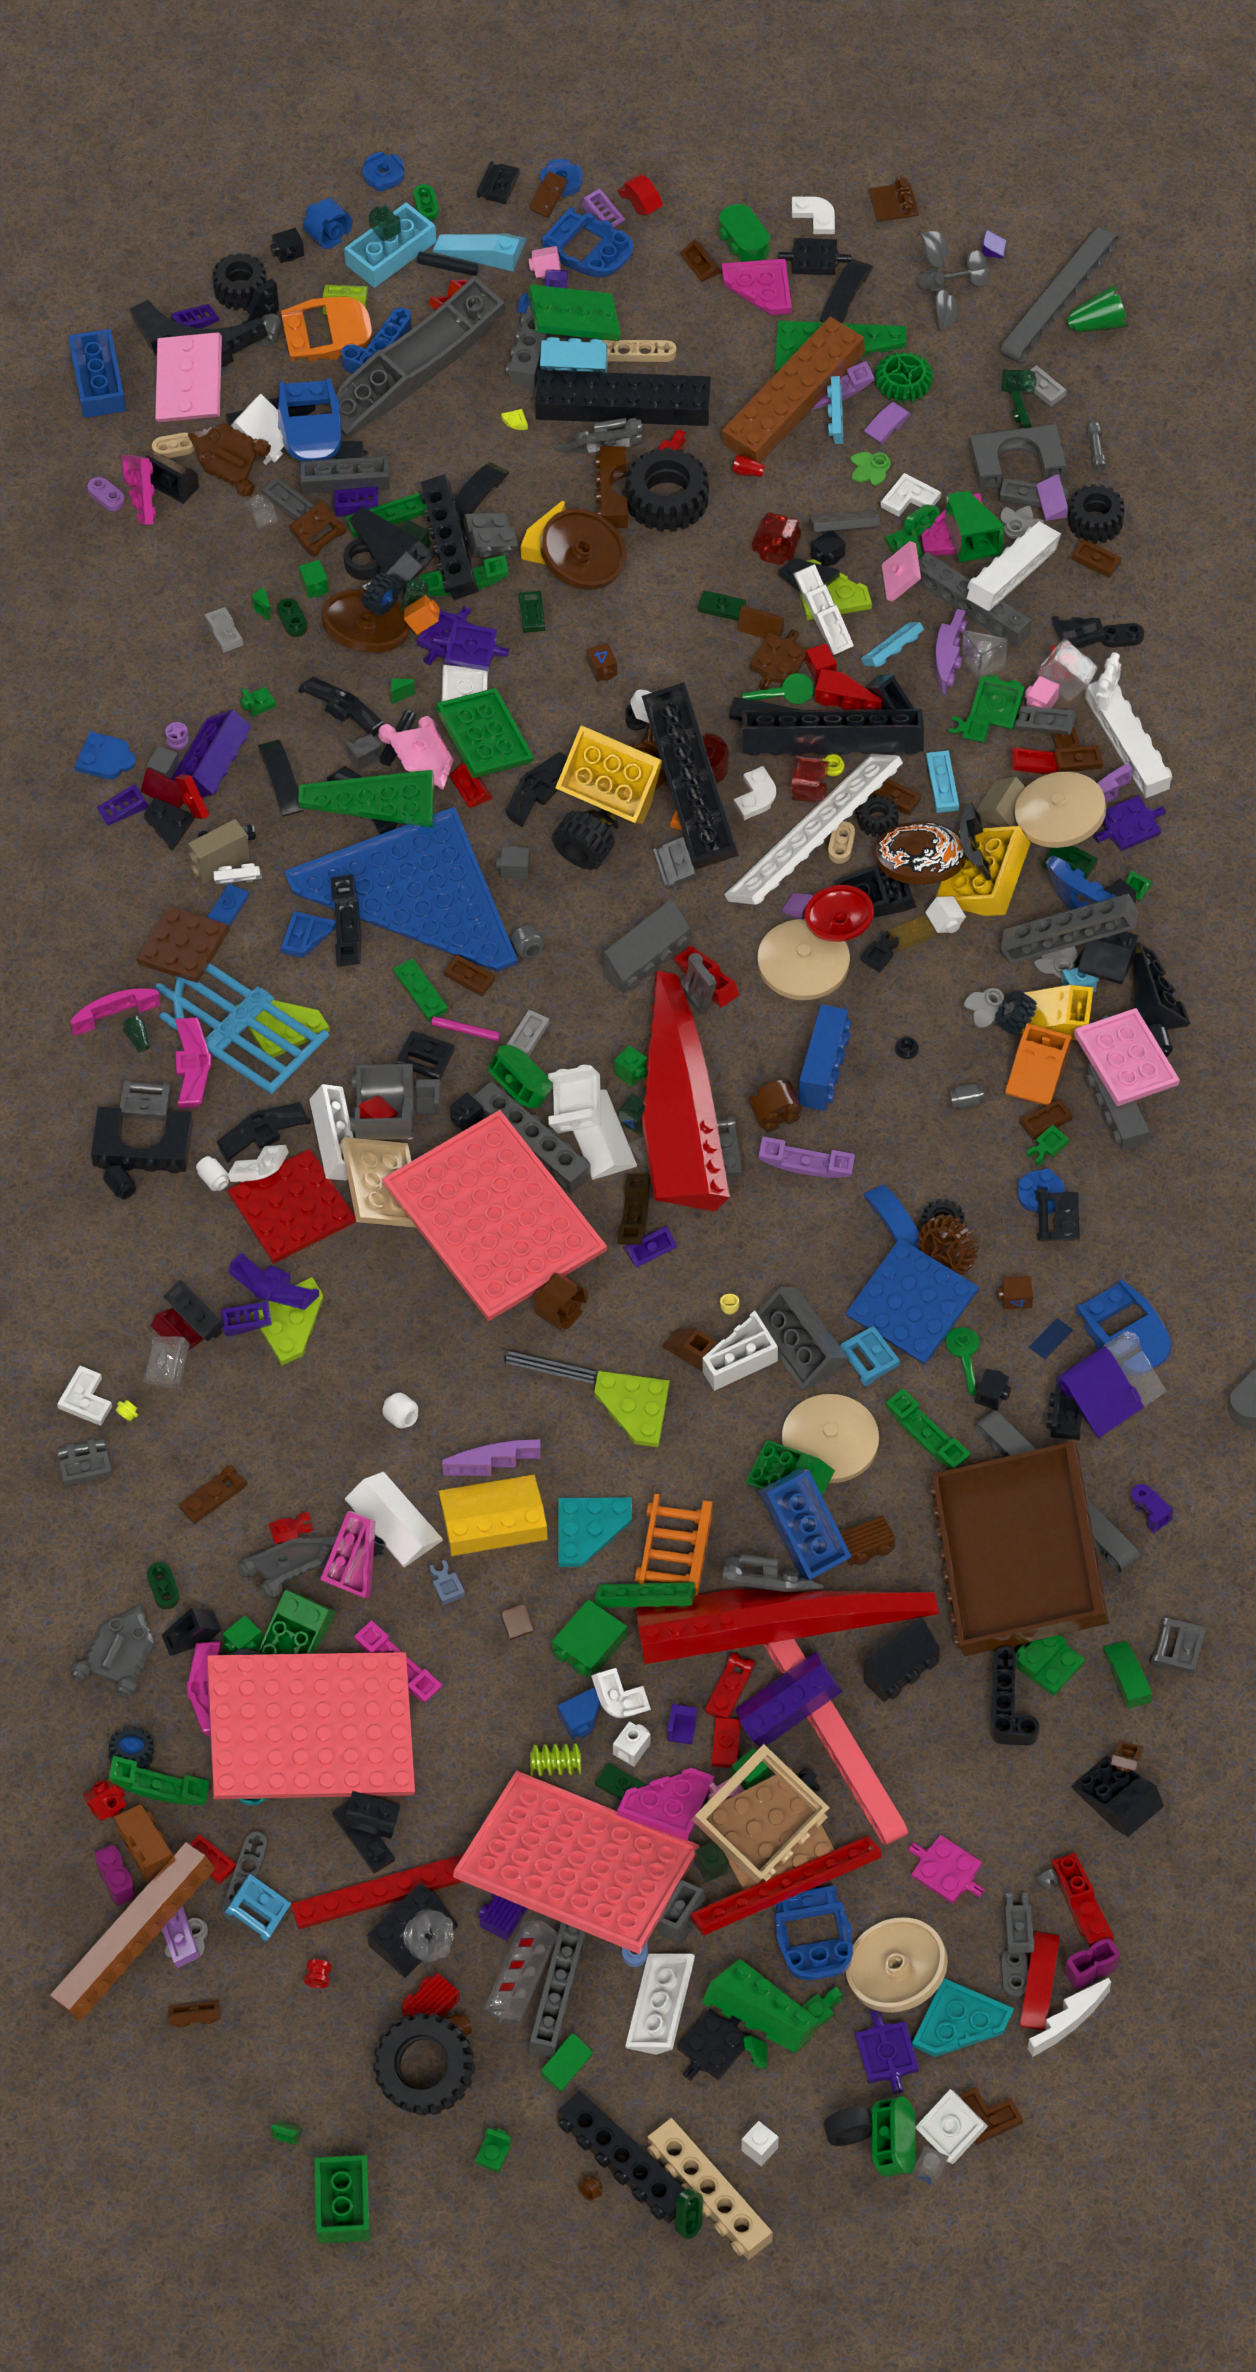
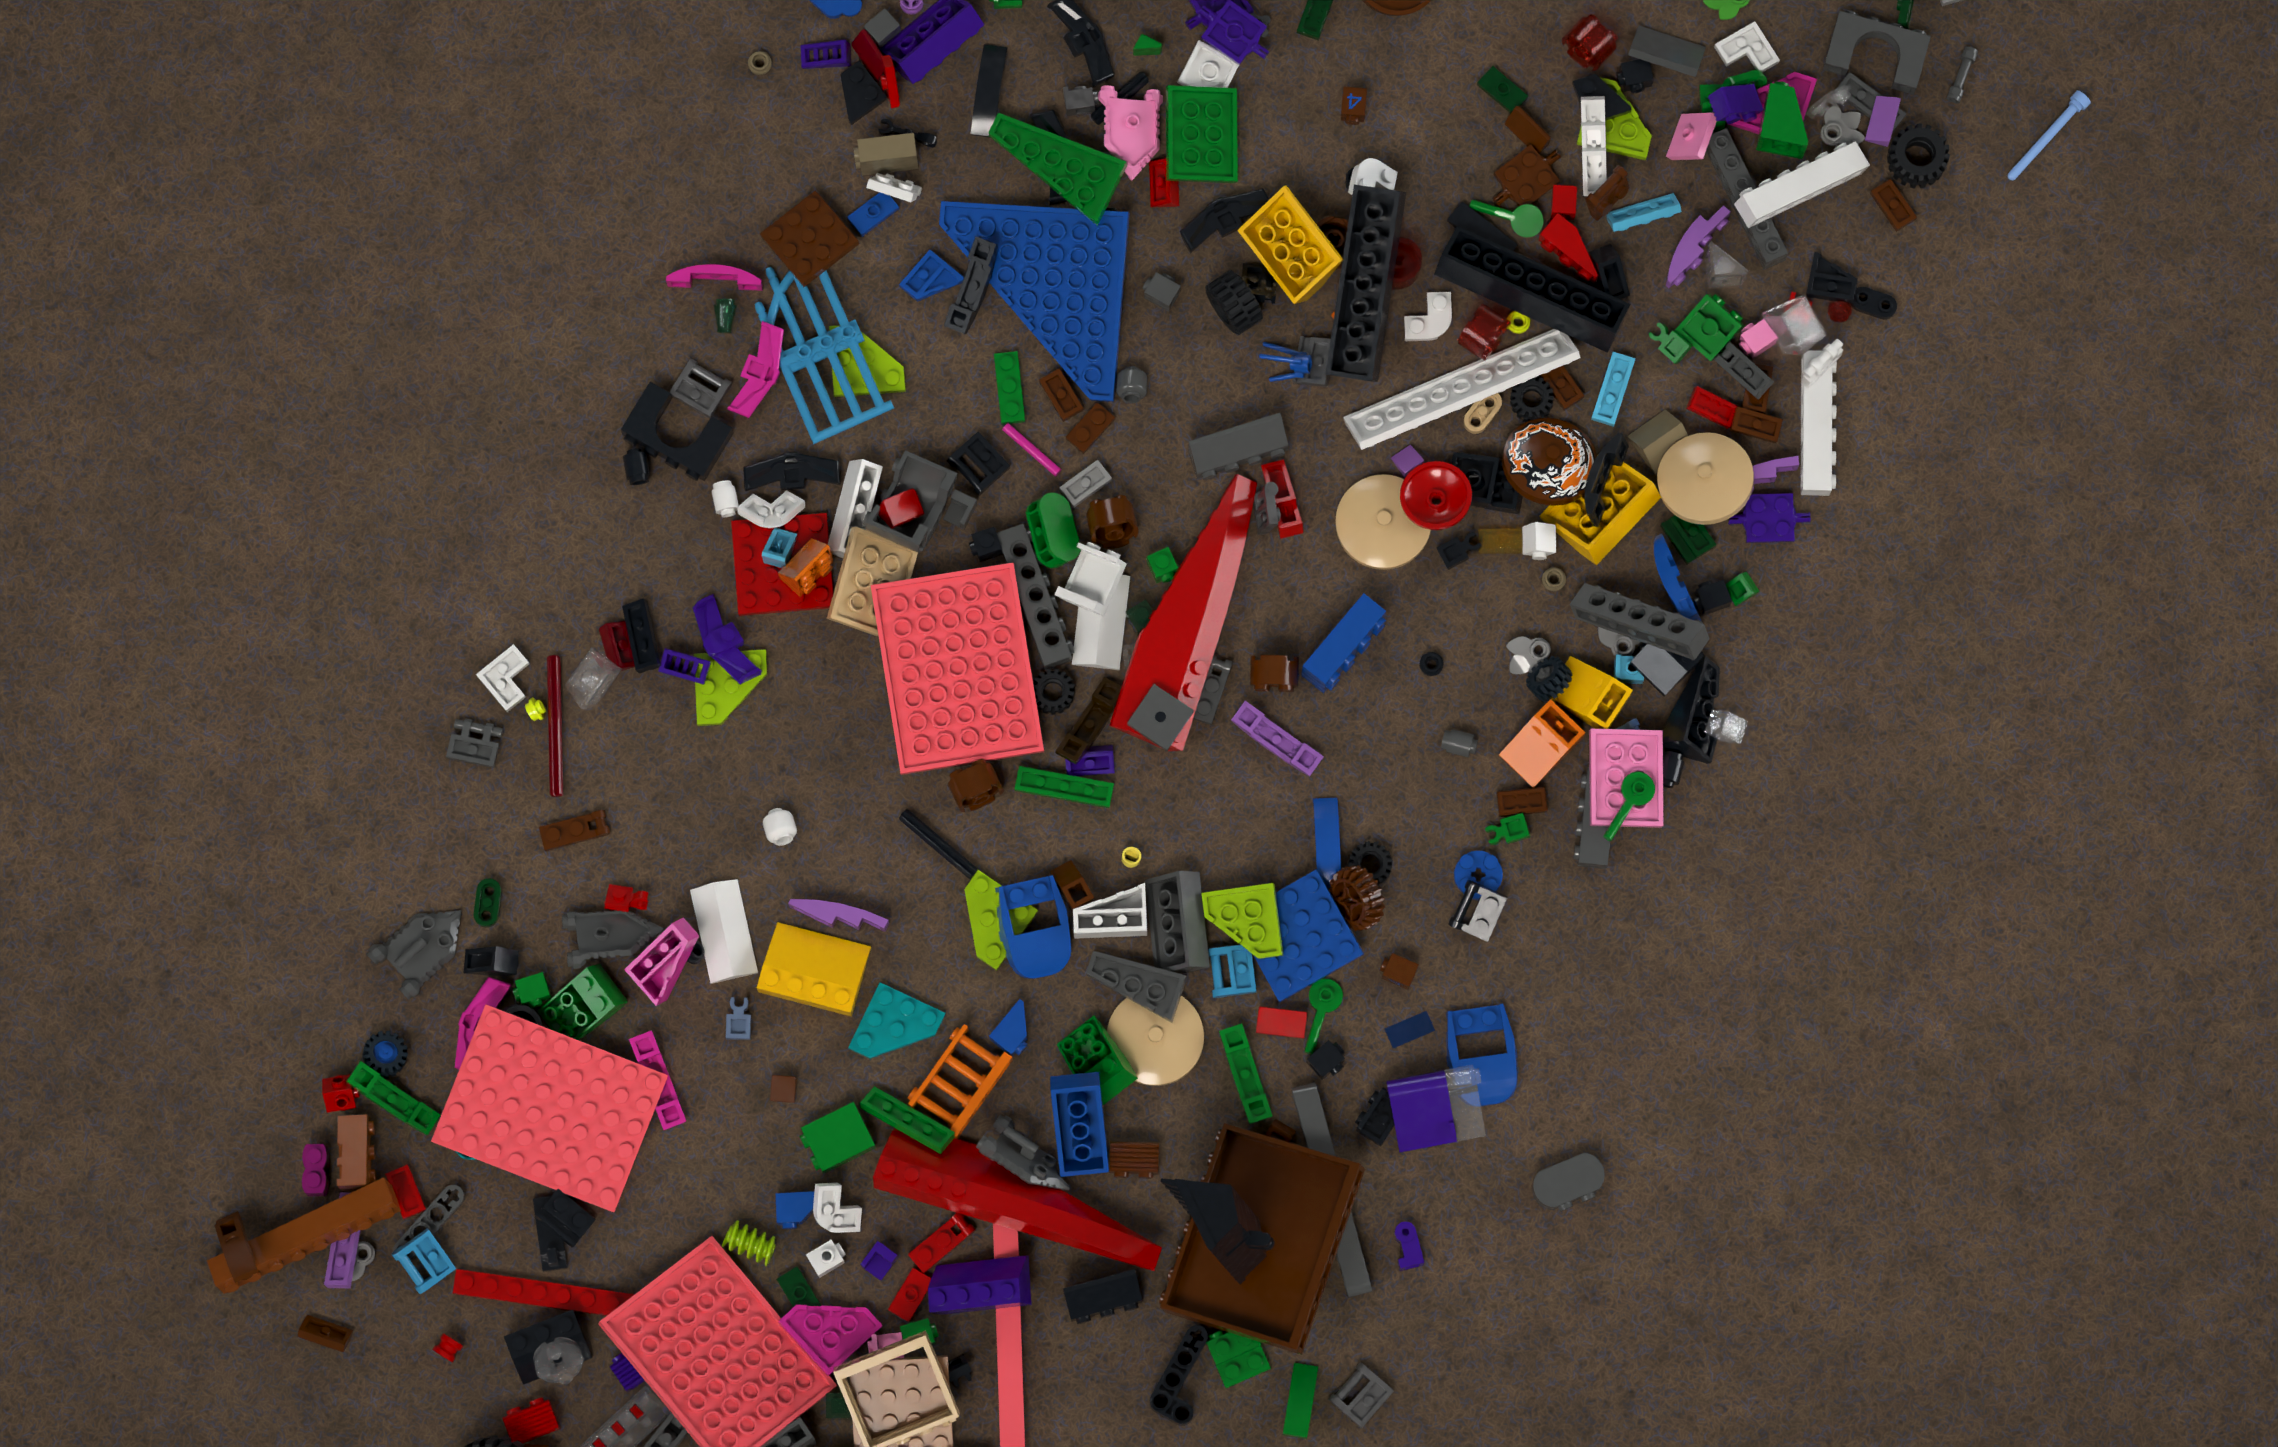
camera: 25 degrees right, 20 degrees up
none -> reddish brown slope [215,1211,258,1283]
none -> dark red axle [547,655,563,797]
none -> dark tan plate [748,51,772,75]
none -> medium azure slope [762,528,797,568]
none -> orange slope [778,538,833,597]
none -> blue slope [989,999,1028,1057]
none -> blue slope [995,875,1071,979]
none -> green plate [1015,766,1114,808]
none -> black tyre [1033,669,1075,715]
none -> reddish brown plate [1066,402,1115,454]
none -> reddish brown brick [1086,495,1139,549]
none -> dark grey wing [1086,951,1187,1023]
none -> dark grey tile [1127,684,1194,751]
none -> black piece [1161,1178,1275,1285]
none -> lime plate [1201,883,1284,959]
none -> red slope [1256,1007,1307,1039]
none -> blue plant [1259,342,1312,382]
none -> dark tan plate [1542,567,1566,591]
none -> reddish brown plate [1585,165,1630,221]
none -> green piece [1603,772,1655,841]
none -> clear brick [1705,710,1748,744]
none -> dark purple brick [1708,84,1763,124]
none -> clear slope [1805,84,1852,119]
none -> clear red plate [1828,301,1852,323]
none -> light blue piece [2007,90,2091,180]

